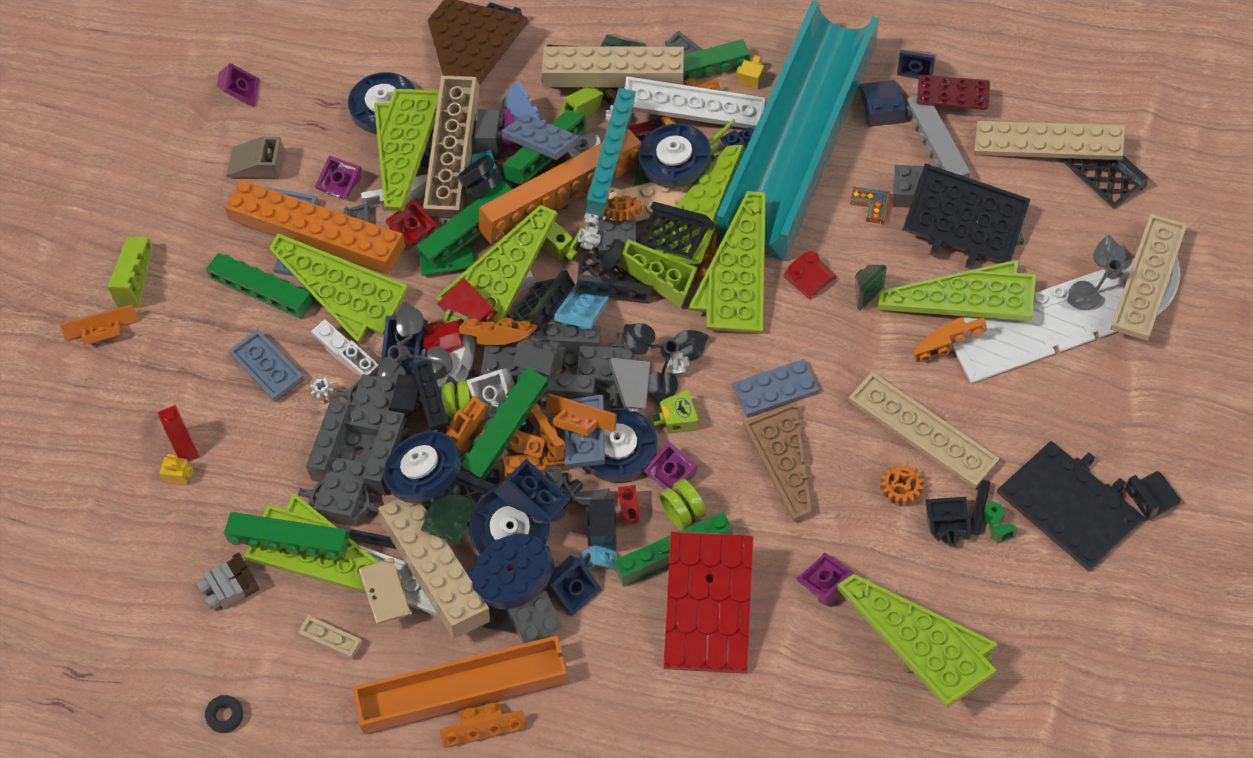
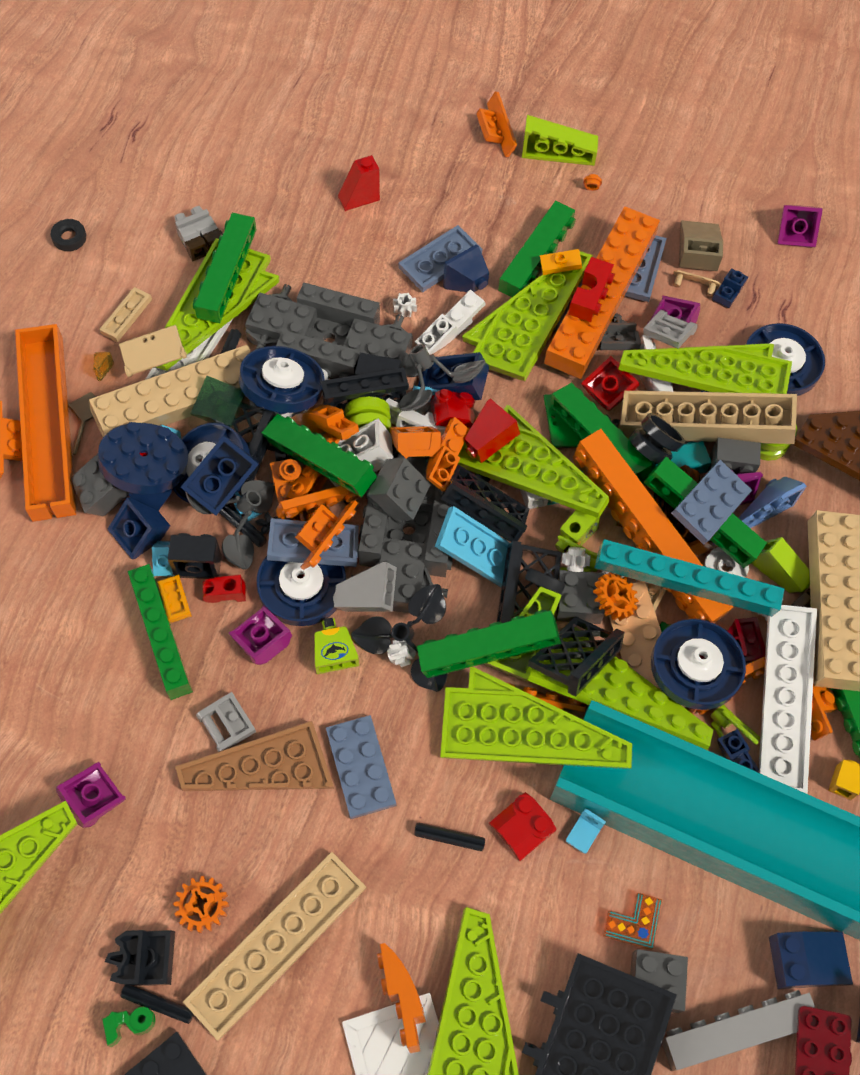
camera: 85 degrees right, 5 degrees up
yellow brick [159,454,193,485] -> none
lime wheel [658,478,706,530] -> none
red piece [664,532,753,674] -> none
clear green slope [855,265,887,311] -> none
none -> dark tan piece [68,392,95,455]
none -> clear yellow slope [93,352,114,381]
none -> light orange plate [157,575,192,623]
none -> light grey plate [196,692,256,752]
none -> orange plate [279,459,301,481]
none -> orange slope [390,426,441,459]
none -> black axle [414,823,485,851]
none -> green brick [417,610,561,678]
none -> dark blue slope [443,244,489,292]
none -> light orange plate [540,249,582,275]
none -> medium azure bracket [566,808,606,854]
none -> red arch [568,257,615,322]
none -> orange plate [583,174,602,191]
none -> light grey plate [643,310,697,349]
none -> tan piece [673,270,721,296]
none -> dark blue slope [712,268,748,308]

